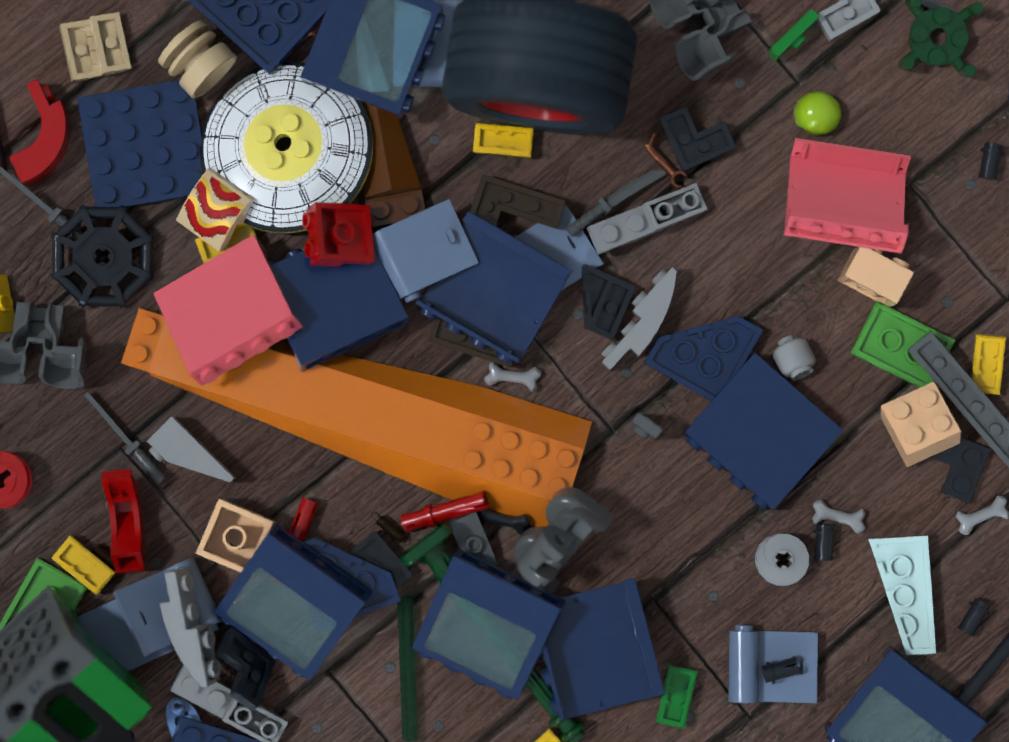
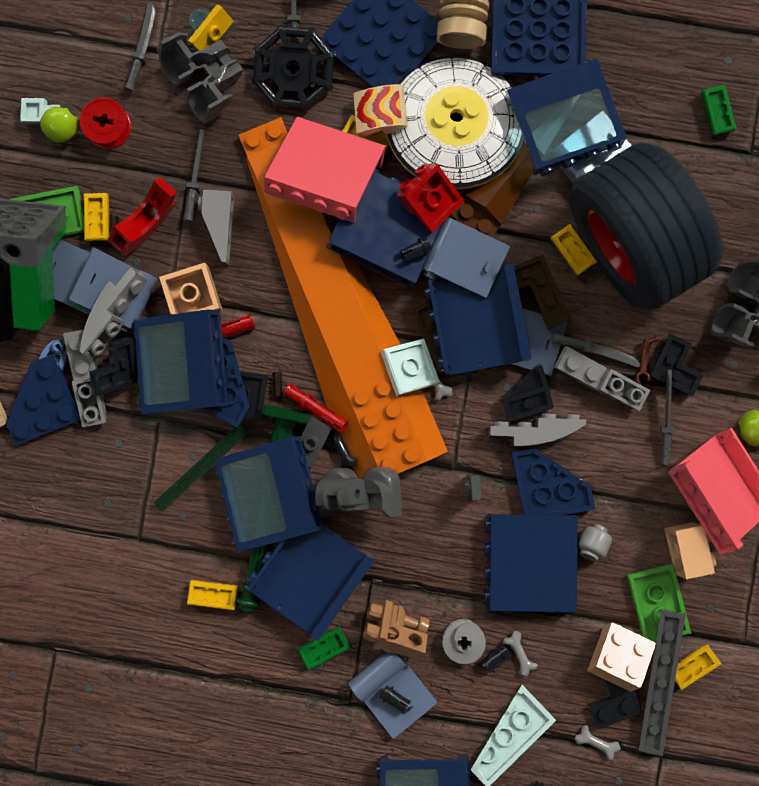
camera: 50 degrees right, 0 degrees up
none -> medium nougat hips [363,600,429,664]
none -> light aqua plate [381,339,440,396]
none -> black pin [399,238,432,264]
none -> dark grey sword [660,370,675,465]

